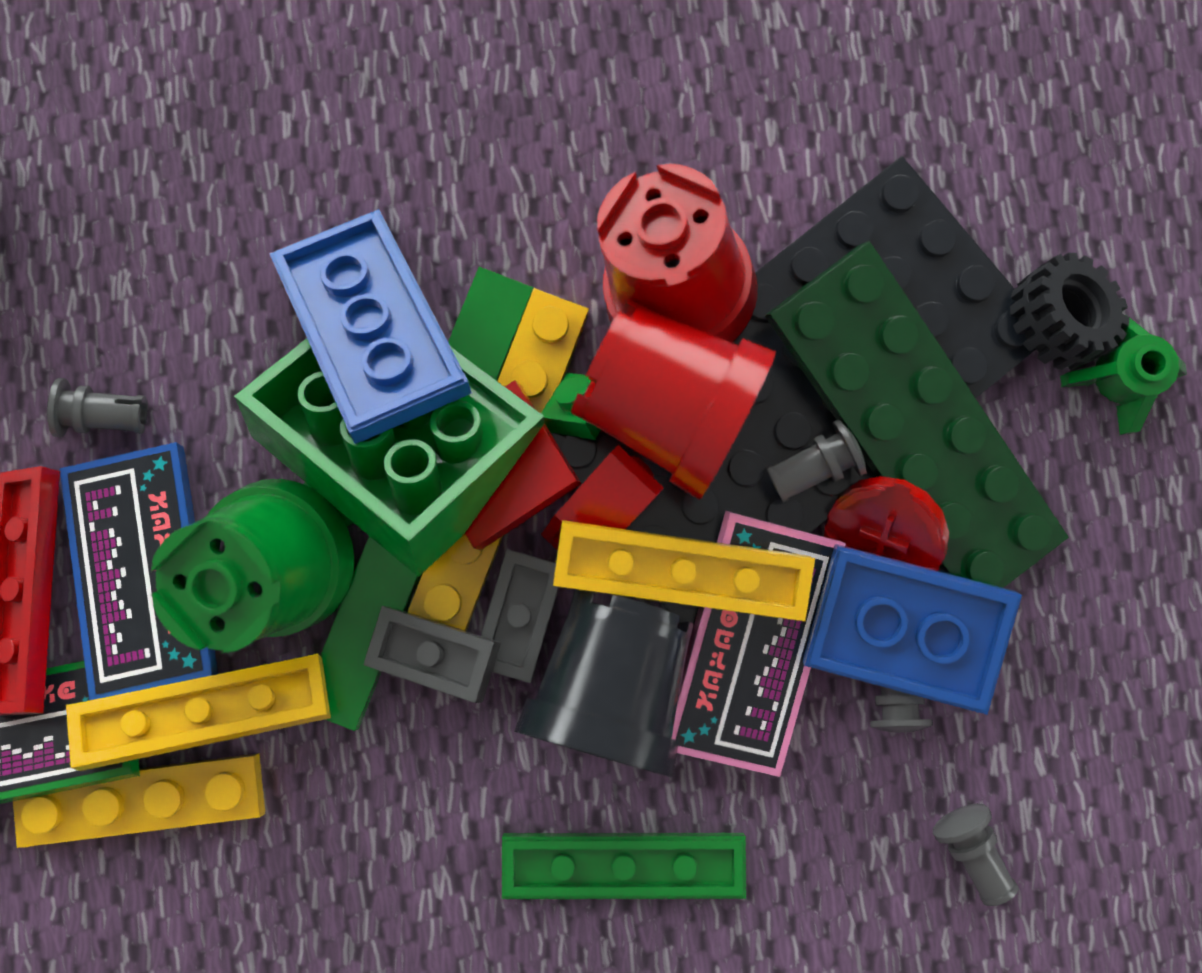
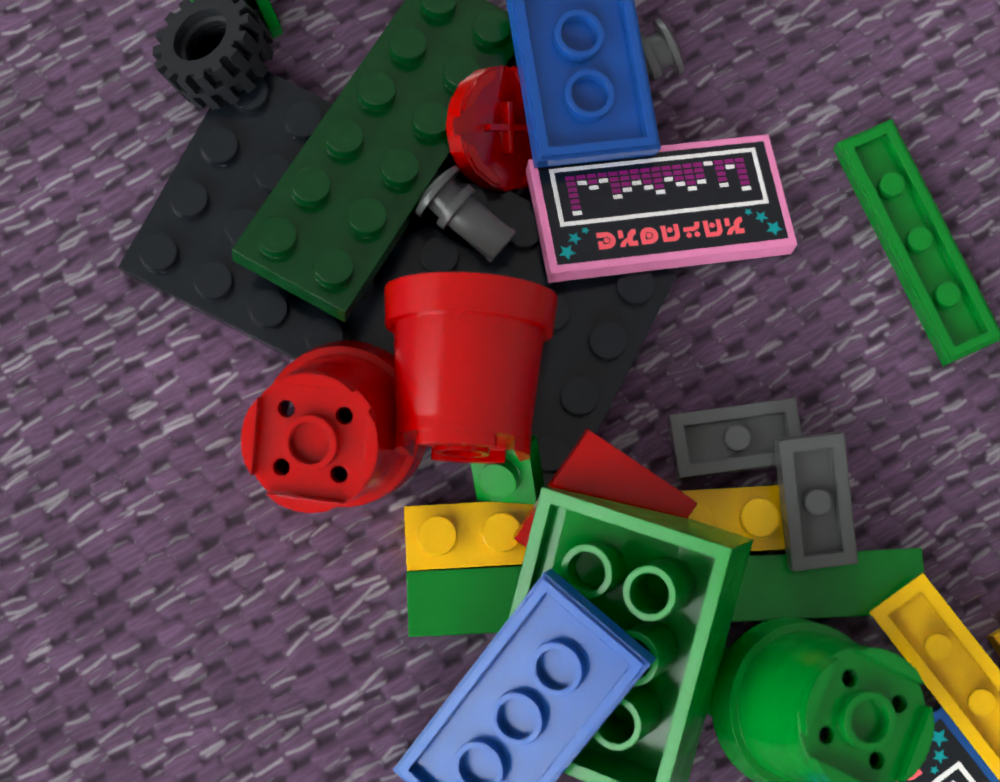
camera: 115 degrees left, 5 degrees down
black piece [514,590,694,778] -> none
red slope [541,445,664,551] -> none
yellow plate [553,520,815,621] -> none

